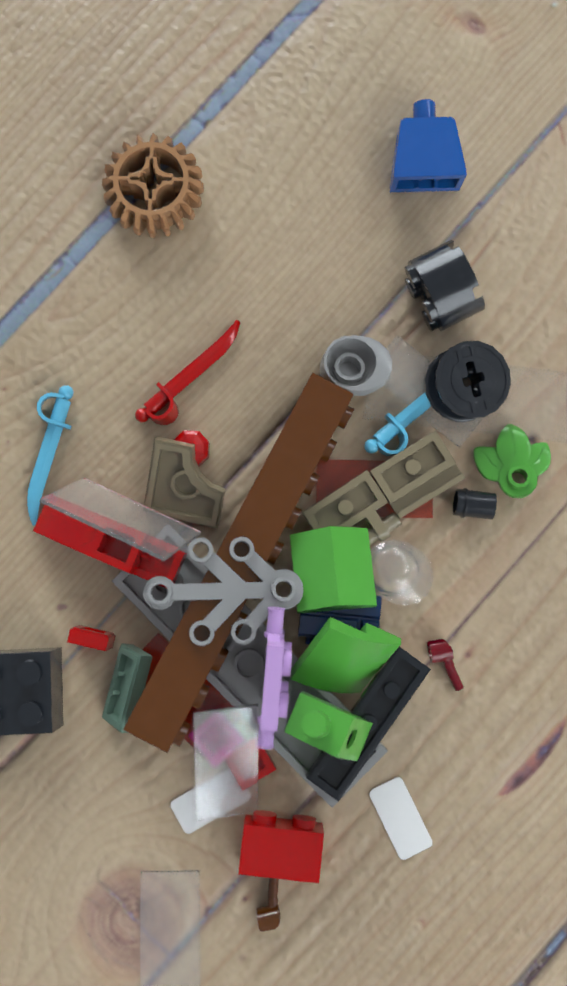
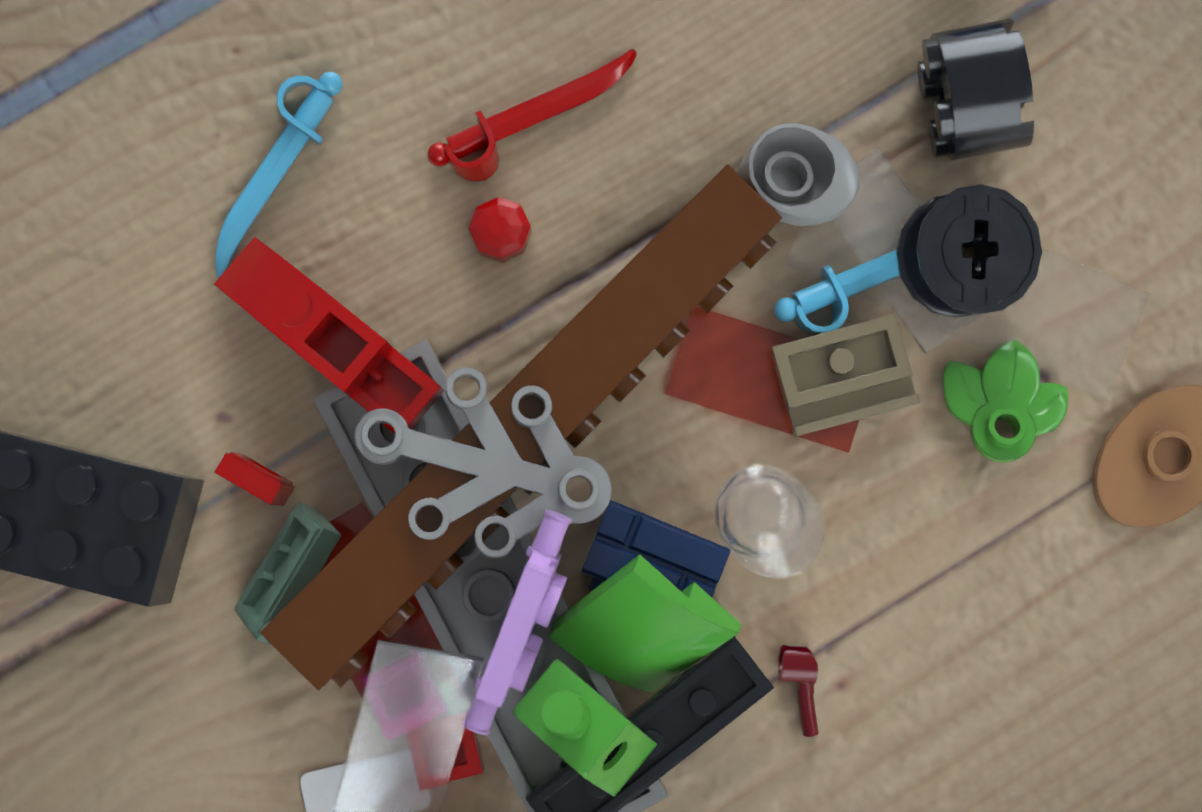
camera: 15 degrees right, 0 degrees up
clear window [40,478,201,561] -> none
dark tan tile [143,437,226,529] -> none
bright green slope [290,526,377,614] -> none
dark tan plate [302,470,402,545] -> none
black piece [453,488,497,520] -> none

